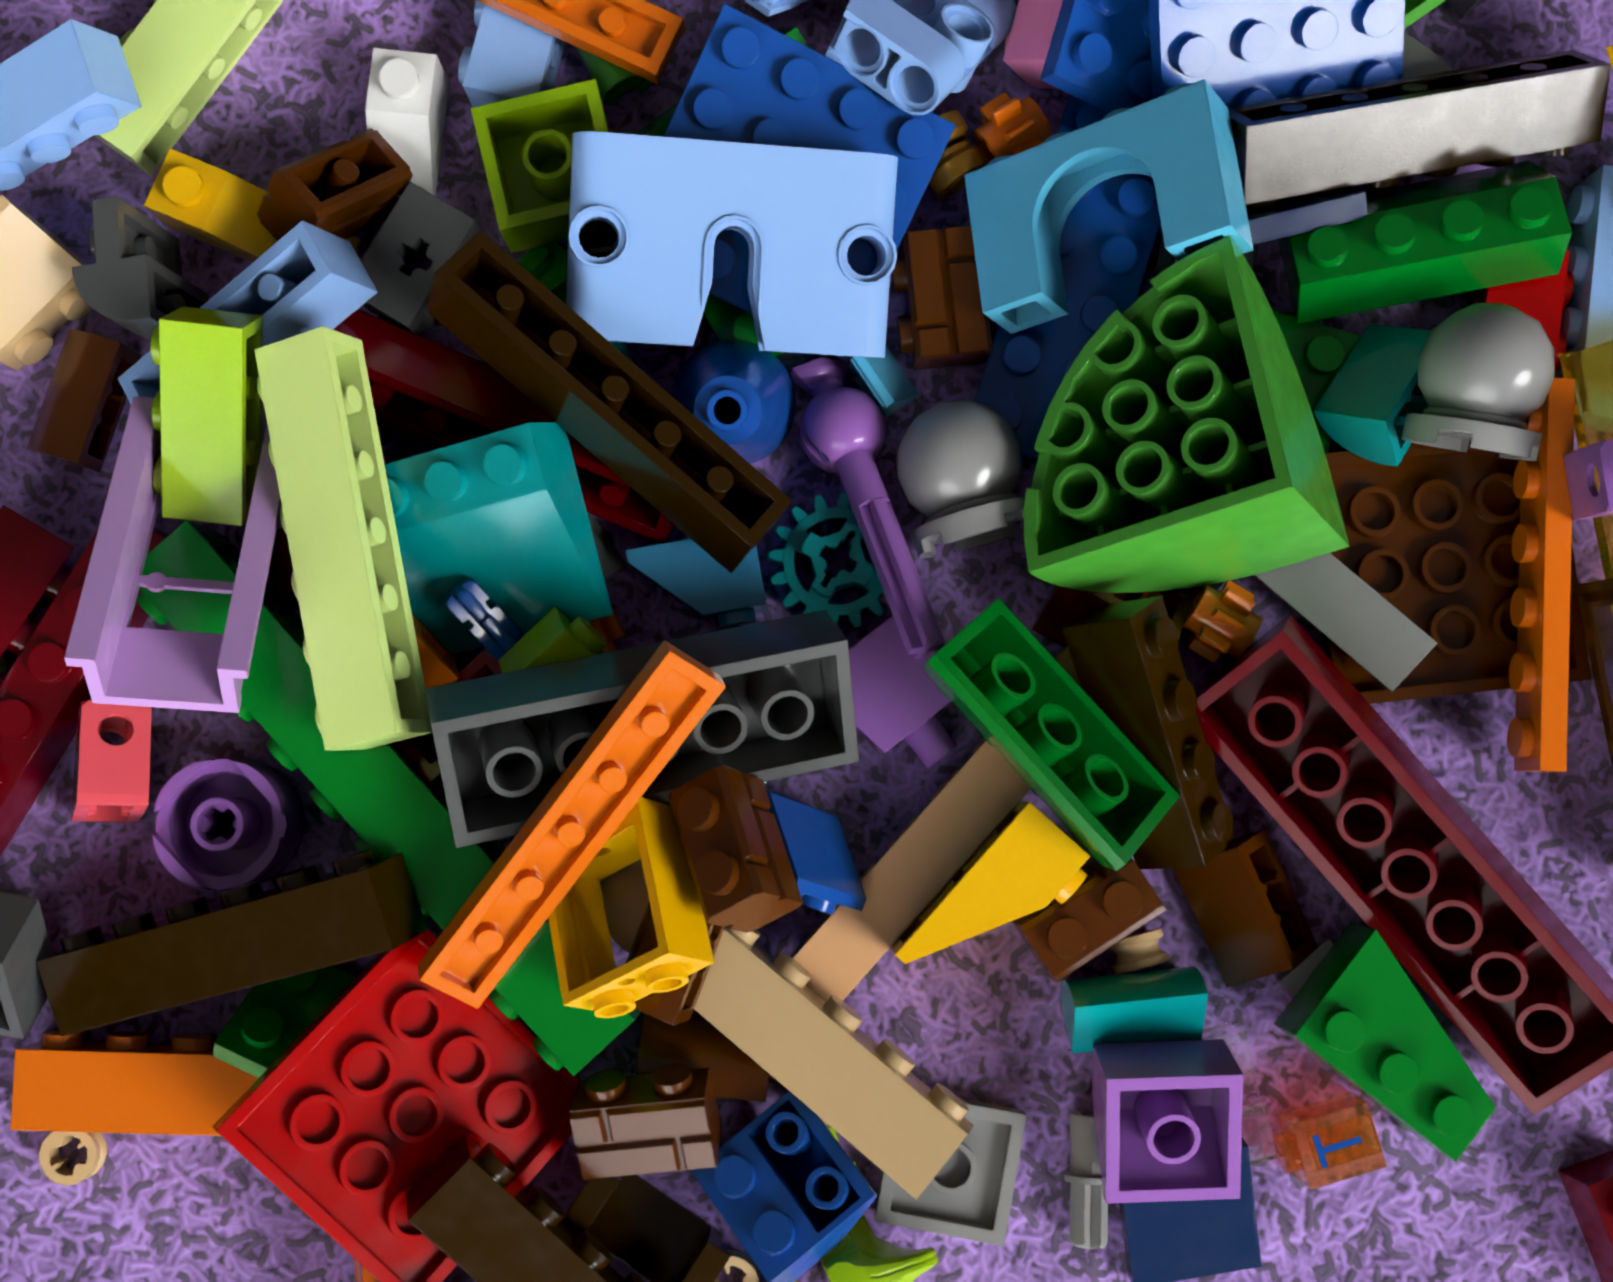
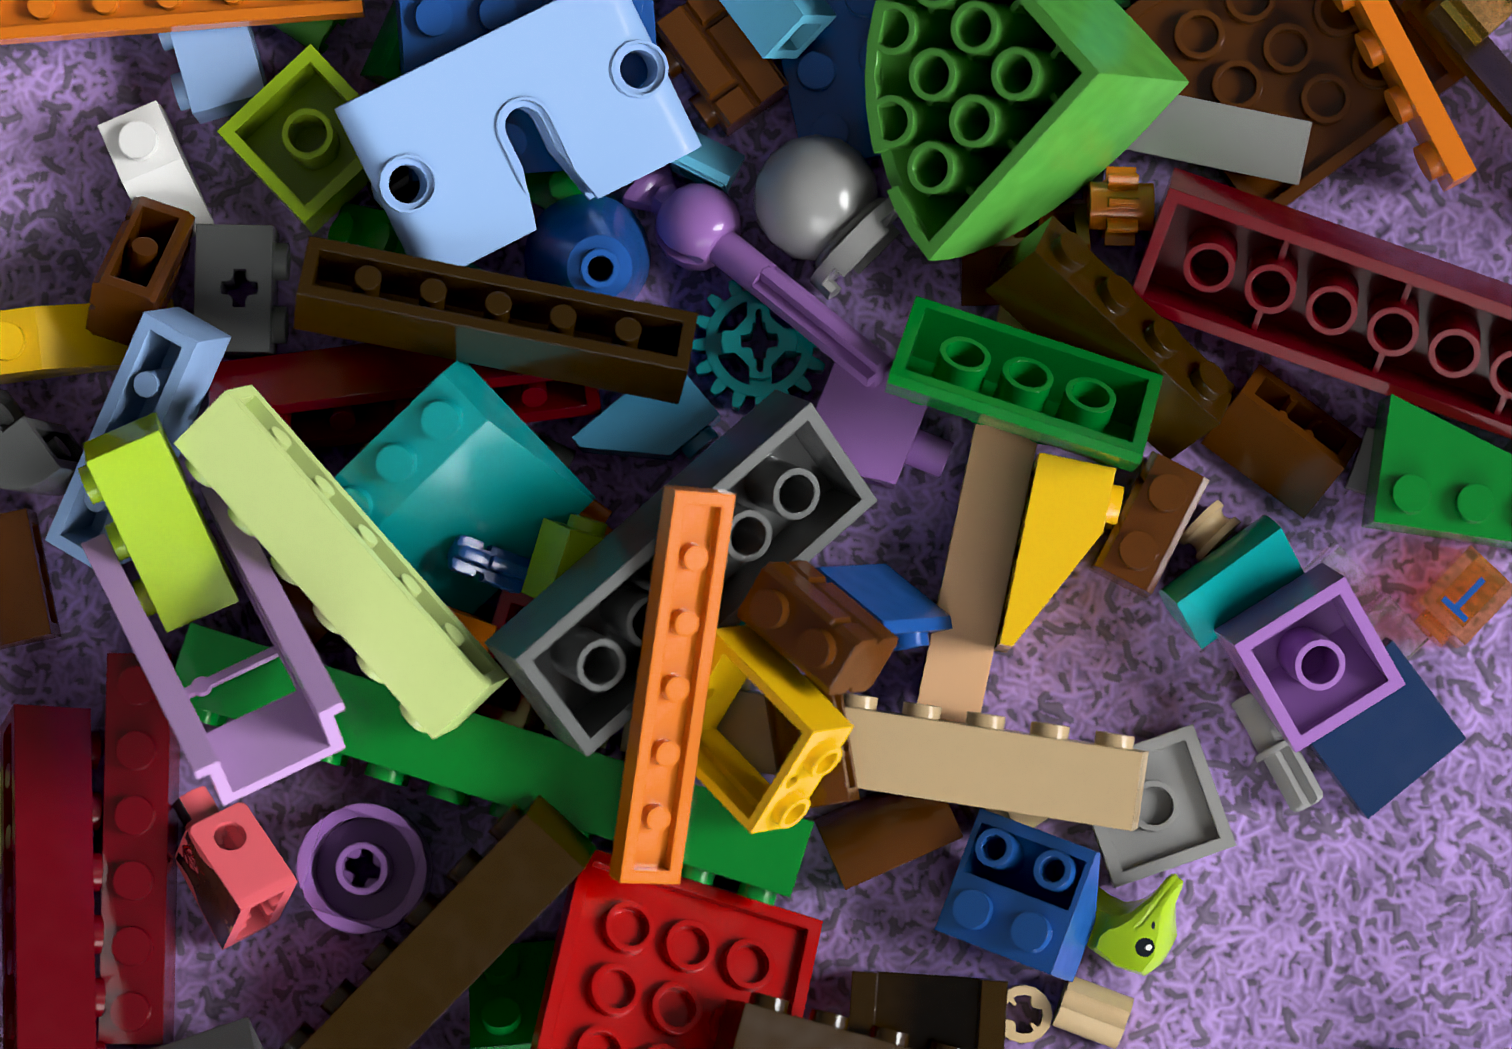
camera: 25 degrees left, 0 degrees up
reddish brown brick [569,1063,722,1180] -> none

